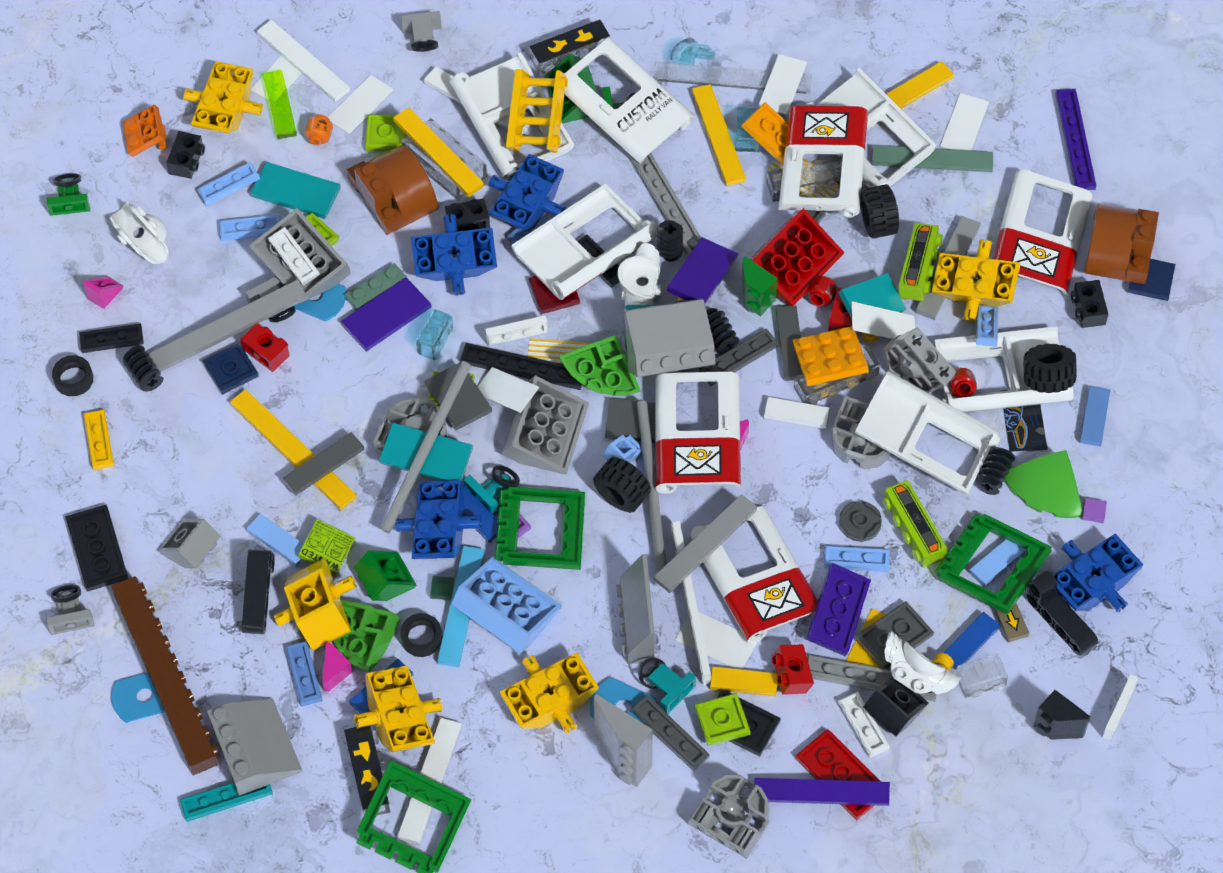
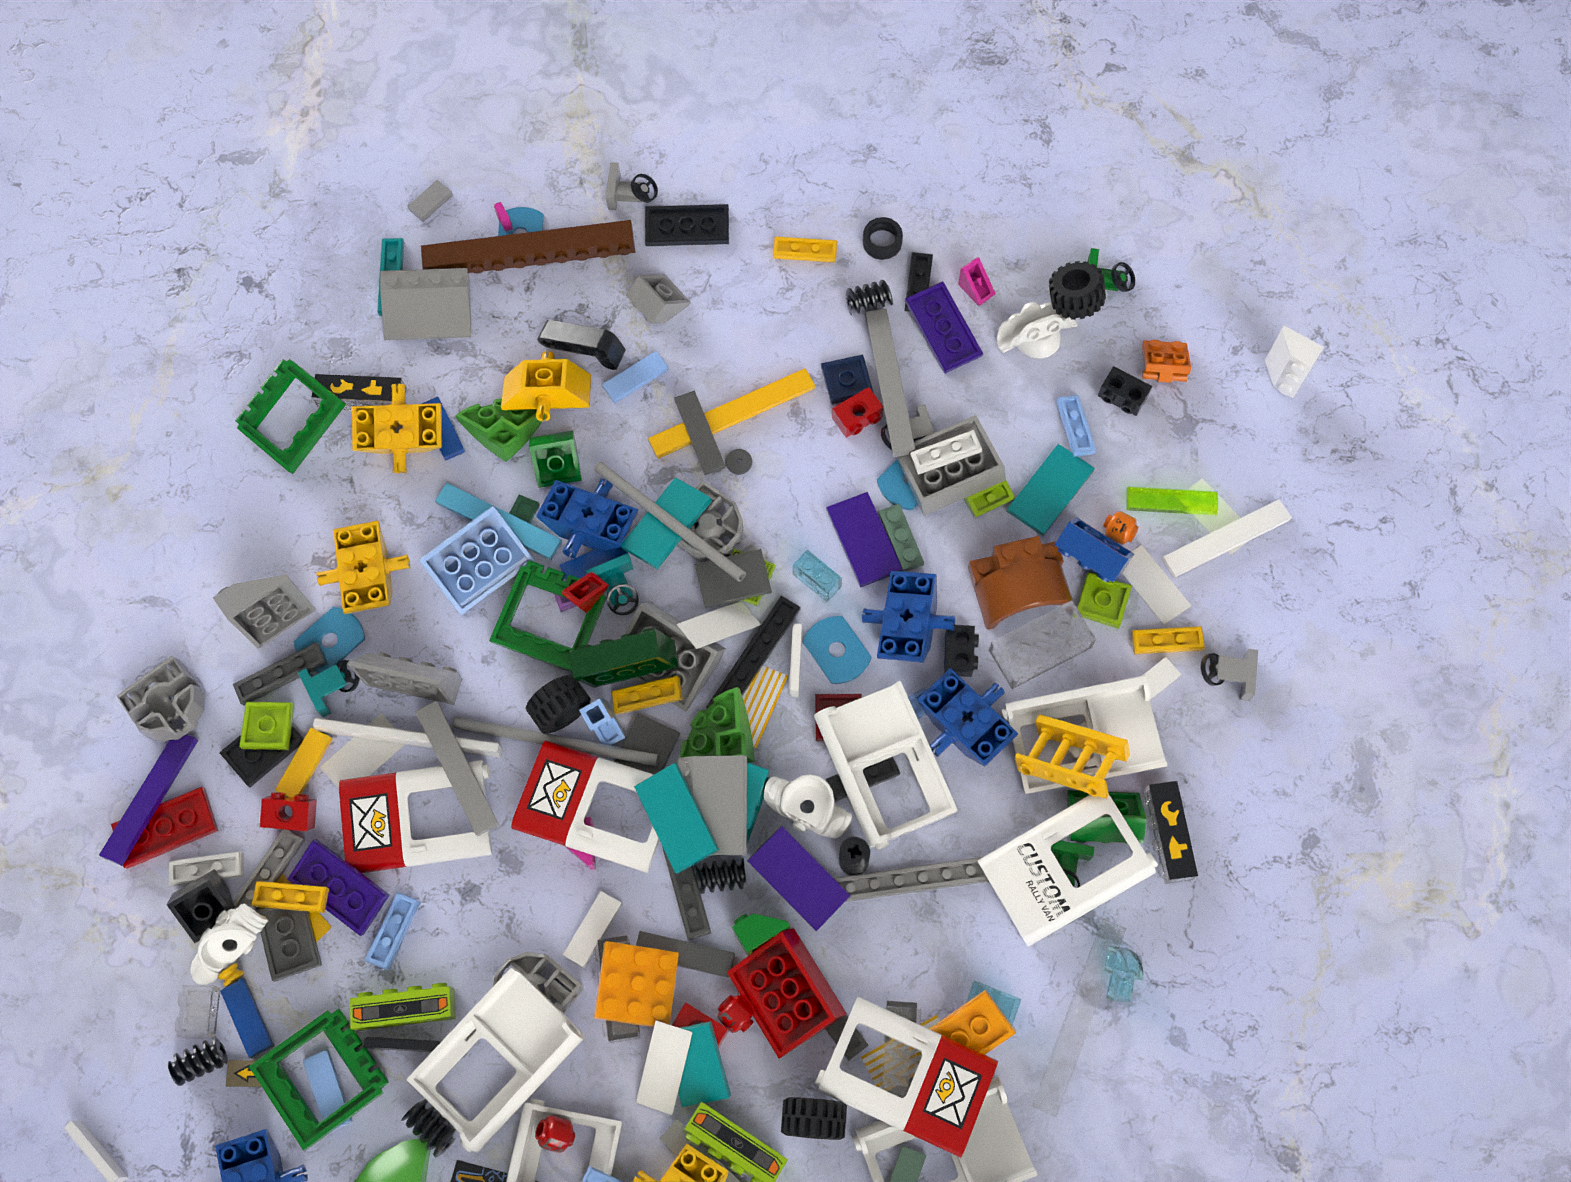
camera: 110 degrees right, 10 degrees up
yellow slope [183,61,263,134] -> none
light blue tile [220,214,281,241] -> none
medium blue tile [286,641,323,707] -> none
lime tile [298,519,355,576] -> none
dark pink slope [323,642,352,692] -> none
yellow tile [393,107,484,197] -> none
white tile [397,718,462,845] -> none
black tyre [400,613,443,657] -> none
yellow tile [692,84,746,186] -> none
white sticker [758,54,807,115] -> none
dark grey tile [839,501,882,542] -> none
light grey connector [884,327,956,393] -> none
black beam [1026,571,1098,656] -> none
black slope [1034,690,1091,740] -> none
none -> black piece [168,1036,228,1086]
none -> yellow tile [252,881,329,913]
none -> black tile [363,1037,441,1052]
none -> light grey tile [407,180,453,222]
none -> dark pink tile [494,202,513,232]
none -> red slope [562,572,609,613]
none -> dark green brick [570,628,678,688]
none -> yellow tile [611,676,683,715]
none -> teal tile [634,763,720,873]
none -> dark grey wheel [726,449,752,475]
none -> dark azure piece [803,616,872,684]
none -> dark purple tile [905,281,983,374]
none -> black tyre [1049,261,1106,320]
none -> blue brick [1054,517,1135,582]
none -> yellow tile [1131,626,1205,654]
none -> white slope [1265,326,1324,398]

